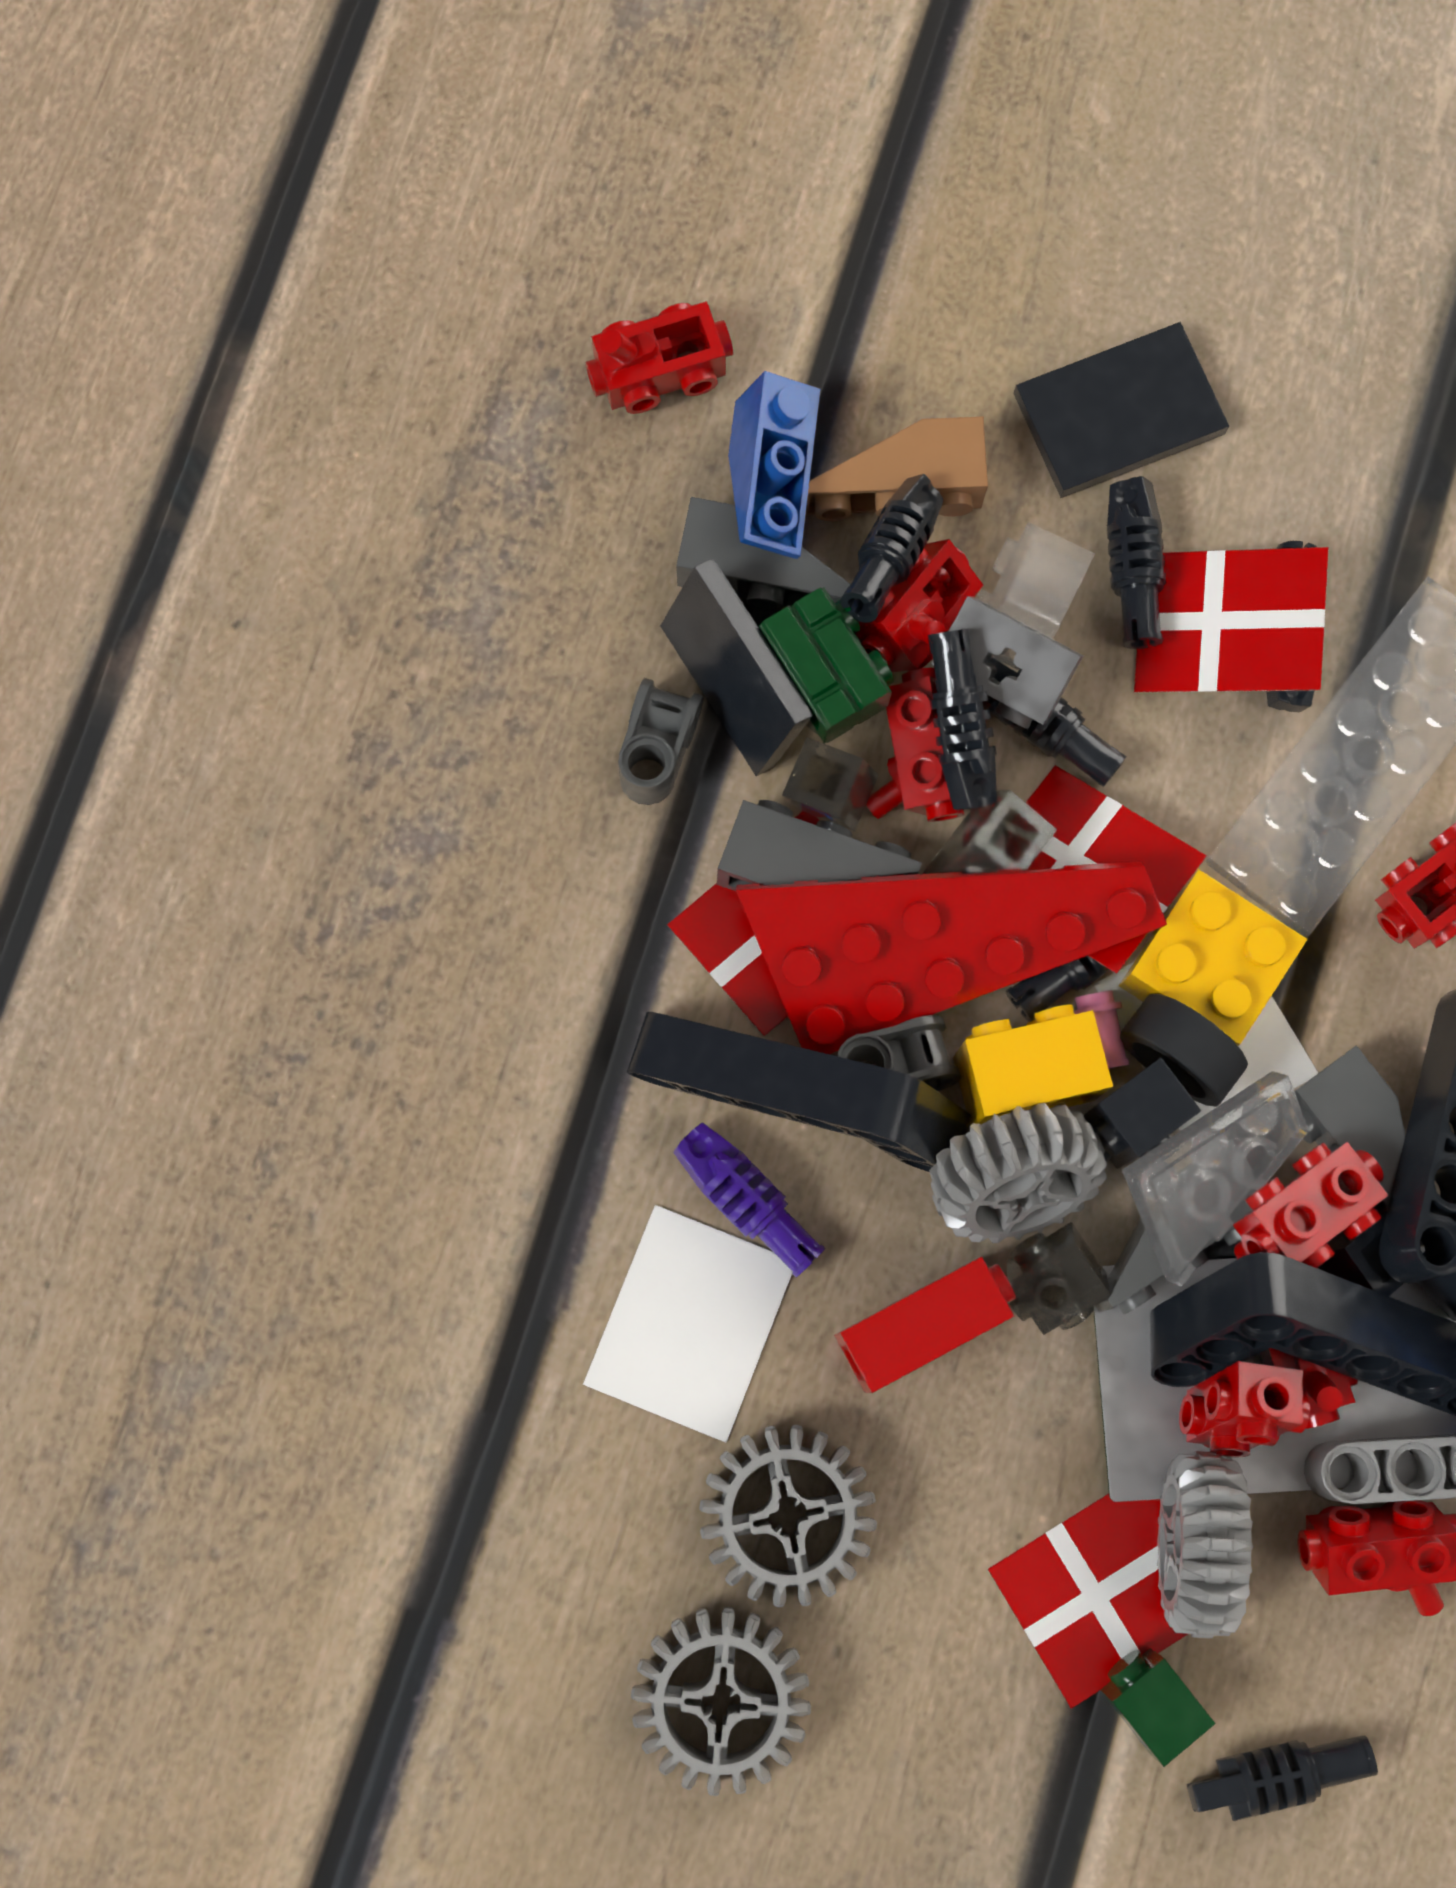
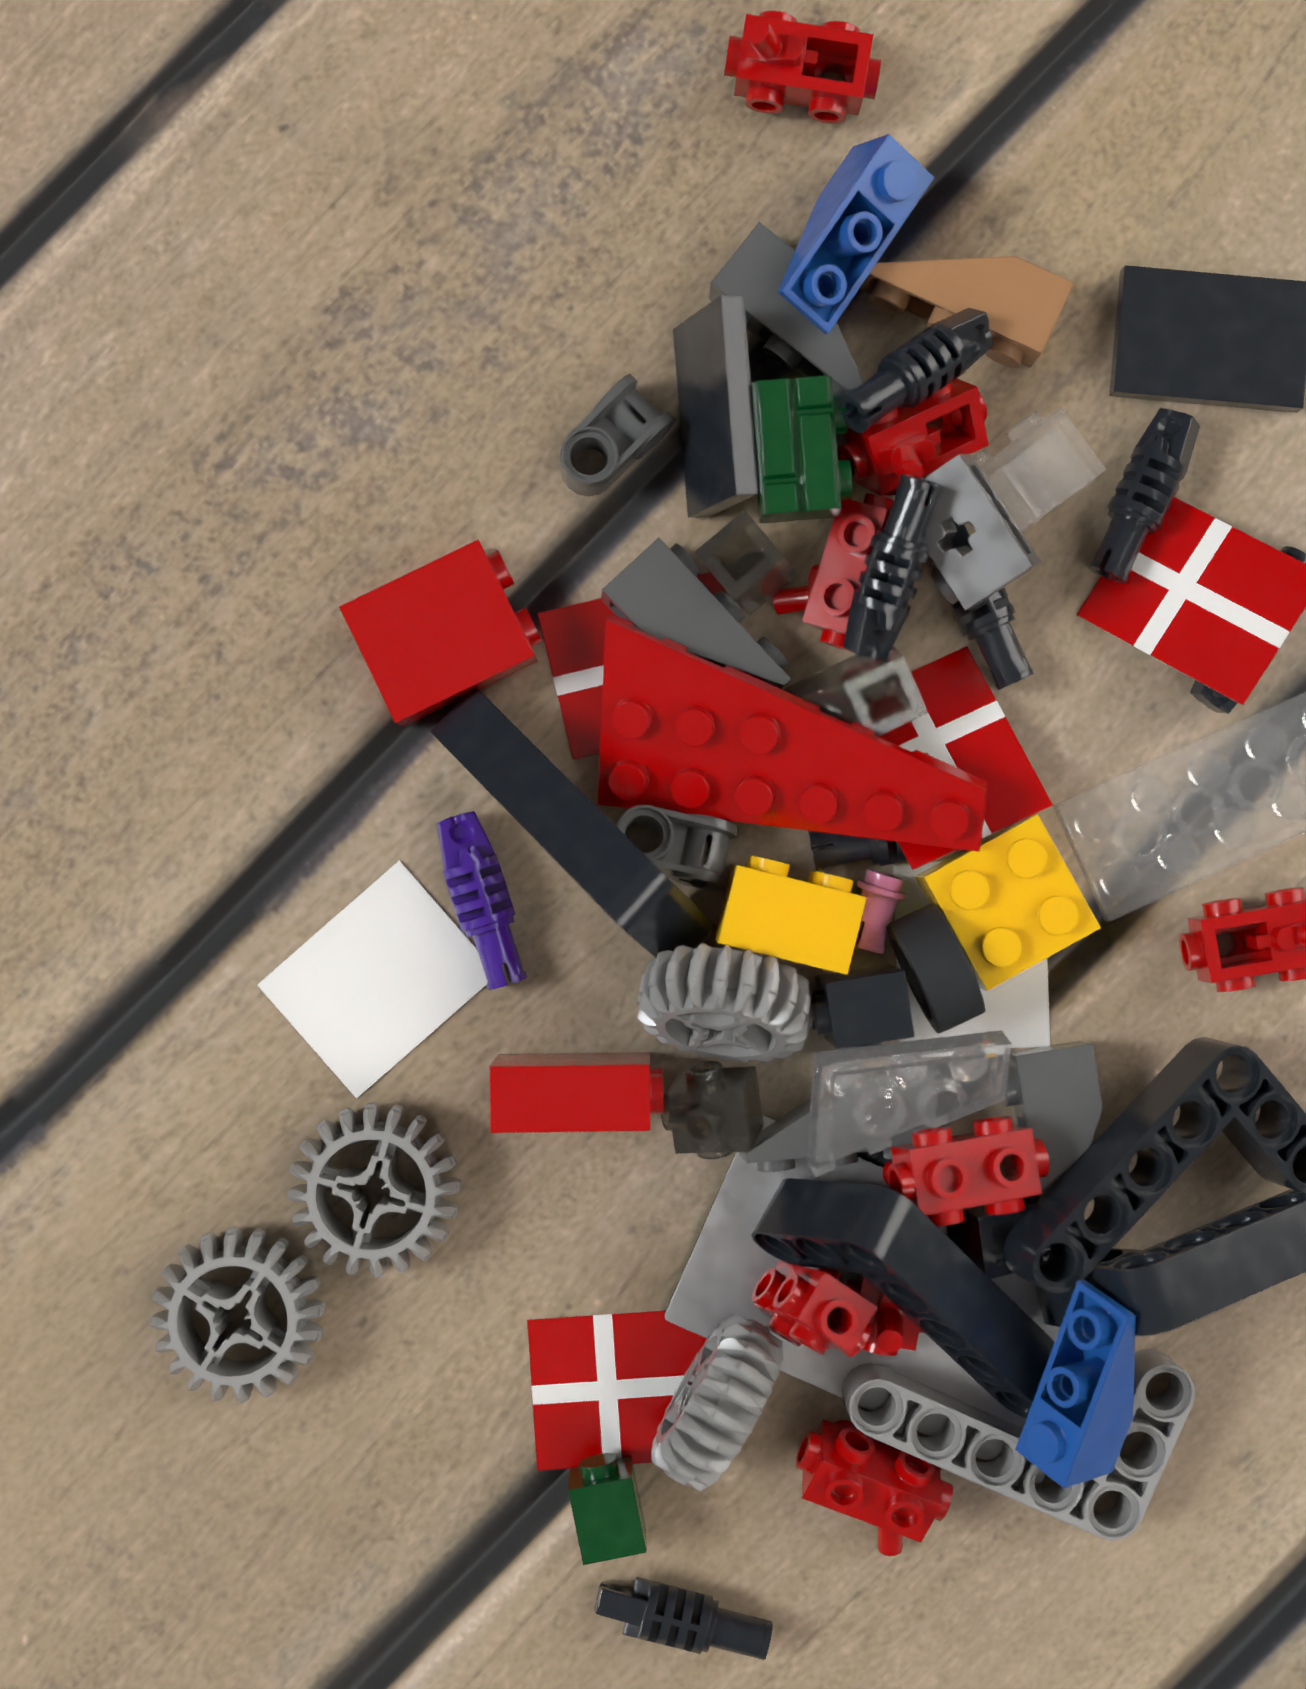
camera: 30 degrees right, 10 degrees up
none -> red brick [339,539,543,727]

